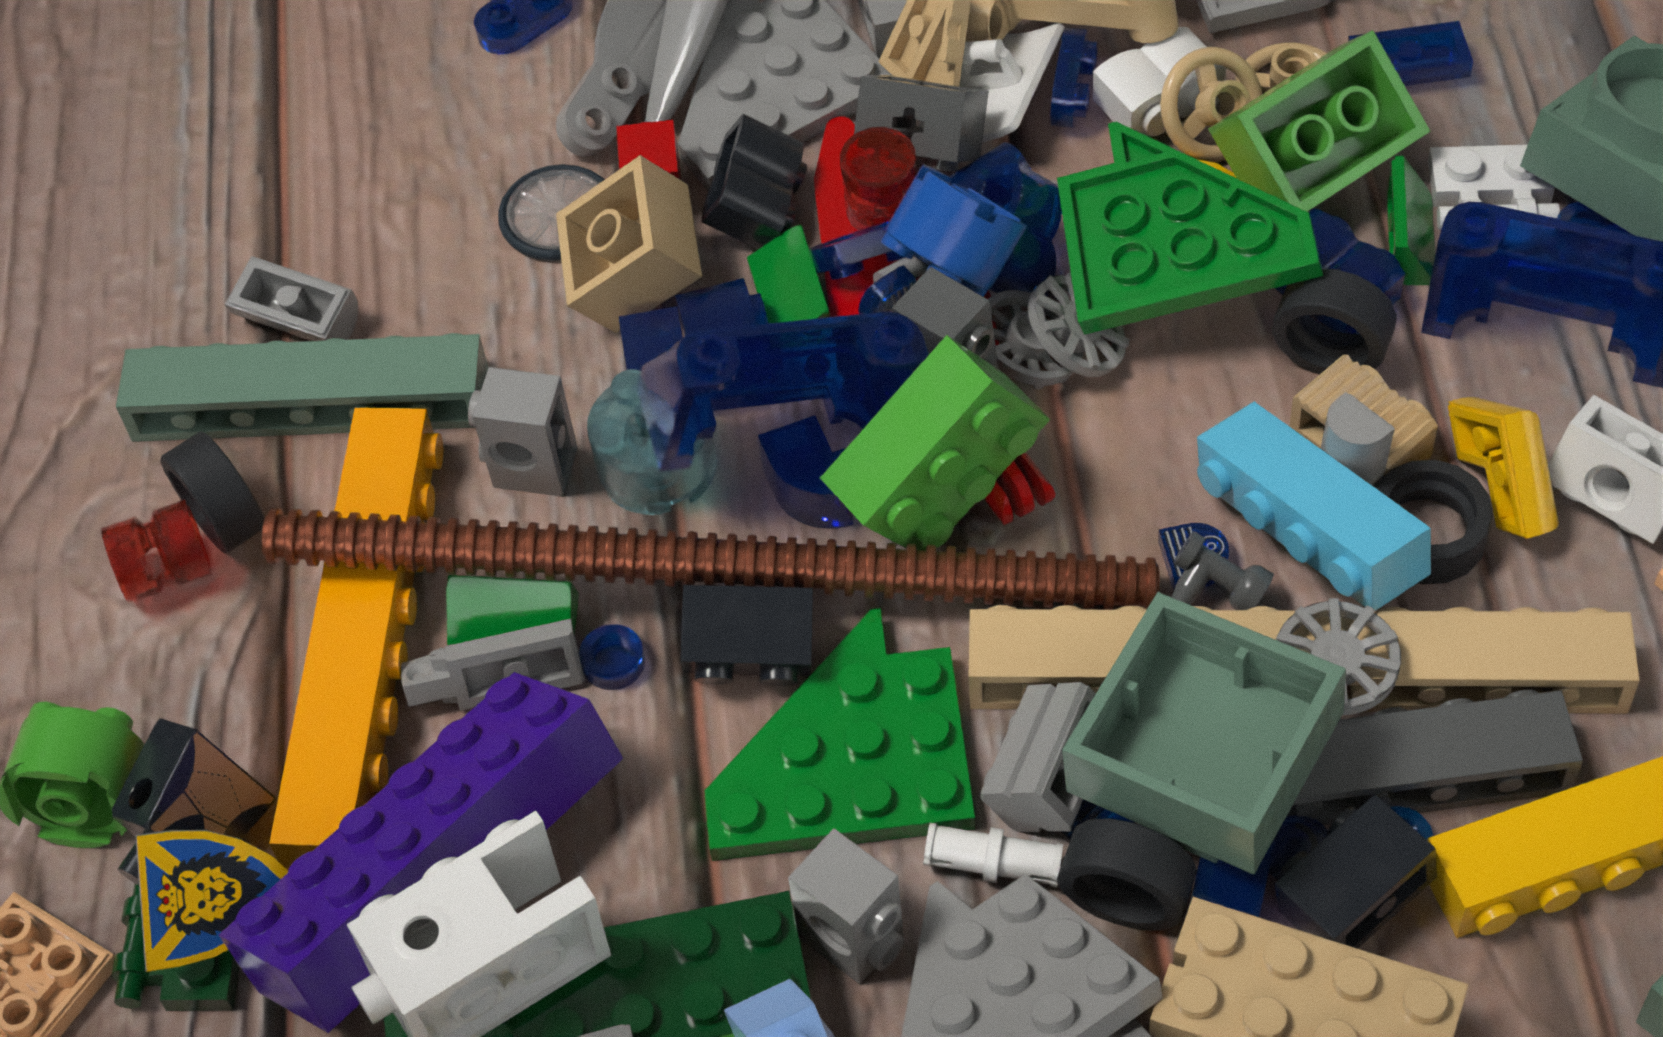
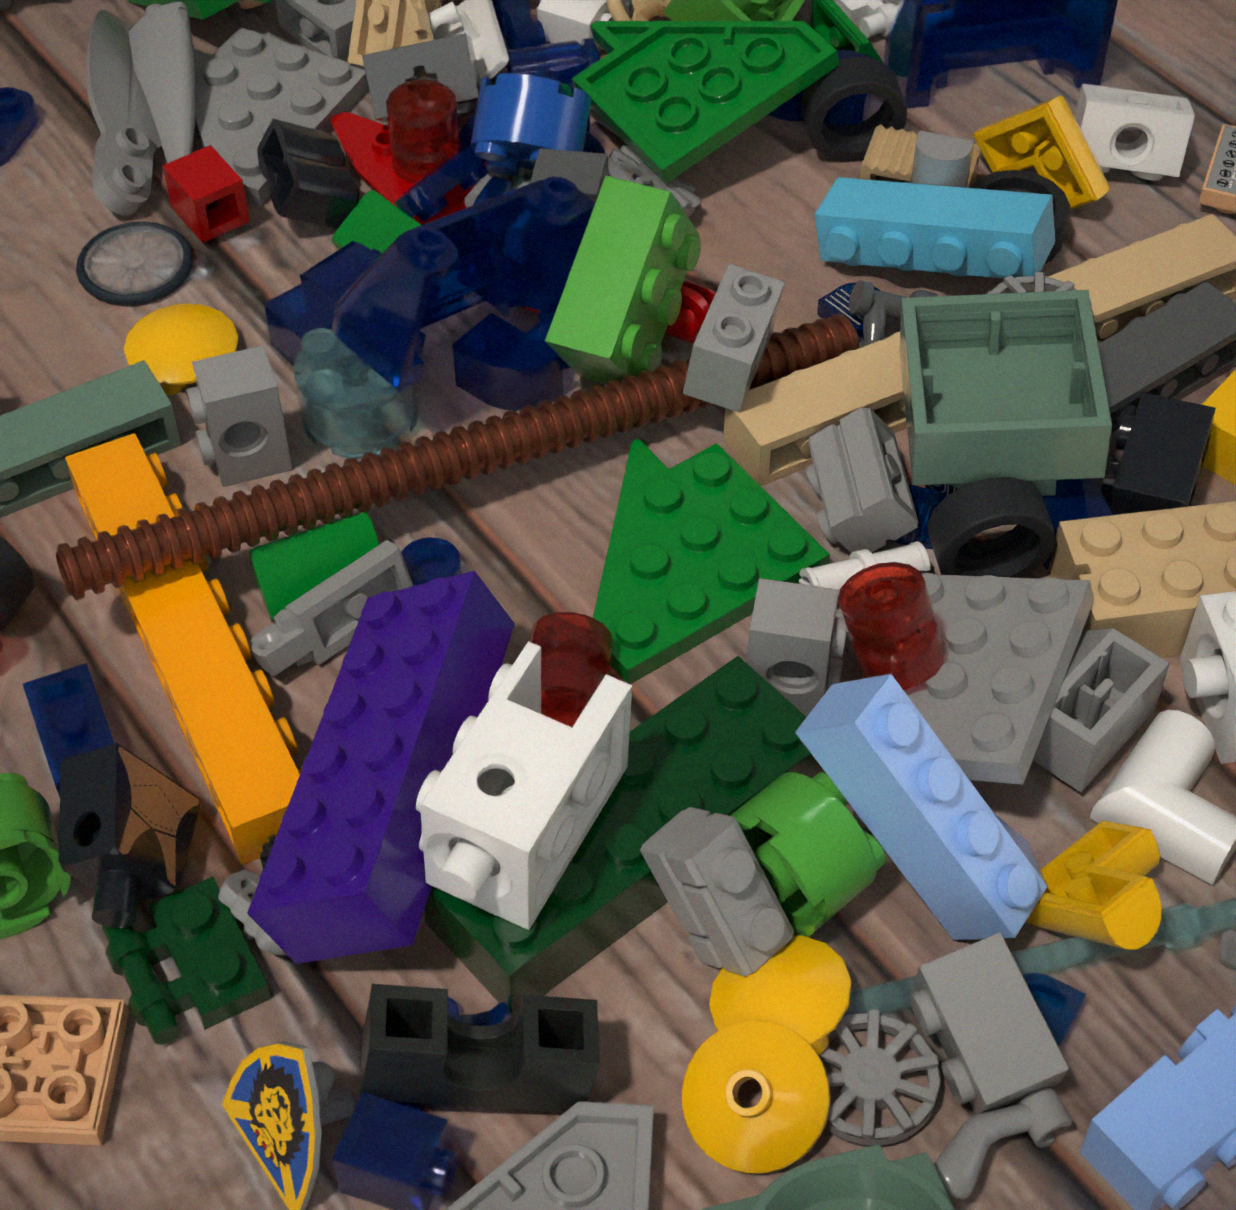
camera: 35 degrees left, 5 degrees down
shield [135,830,288,972] -> none
tan brick [556,155,702,333] -> none
black brick [680,585,813,686] -> none
none -> clear blue plate [23,663,115,798]
none -> yellow dish [123,304,239,395]
none -> clear blue piece [506,38,600,94]
none -> clear red wheel [529,612,614,727]
none -> light grey brick [683,264,785,413]
none -> clear red wheel [838,562,945,690]

